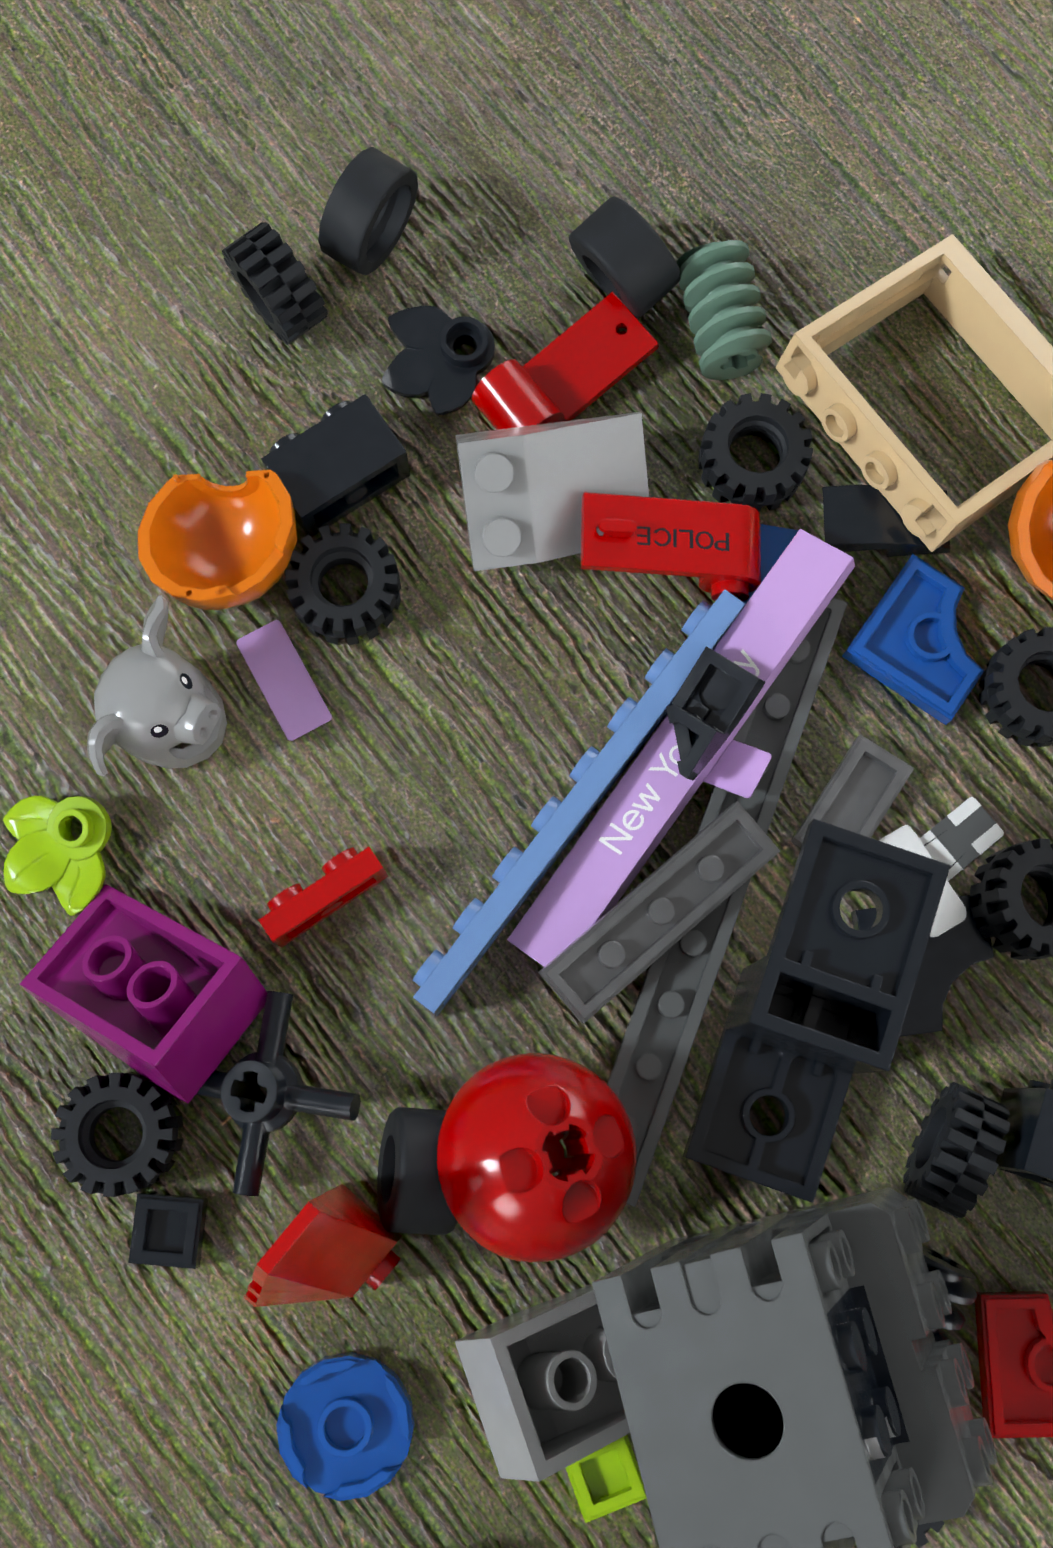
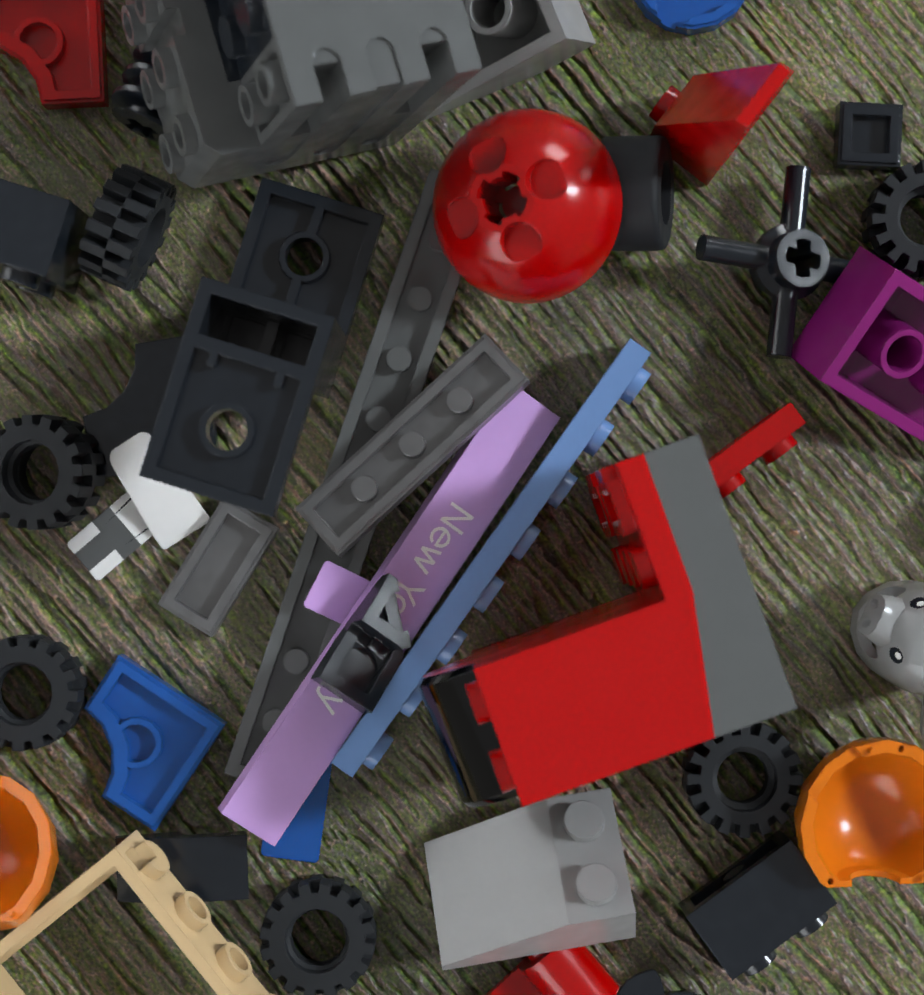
camera: 175 degrees right, 10 degrees up
lavender sticker [236,620,332,741] -> none
red door [581,492,761,601] -> none
none -> red piece [418,434,797,807]

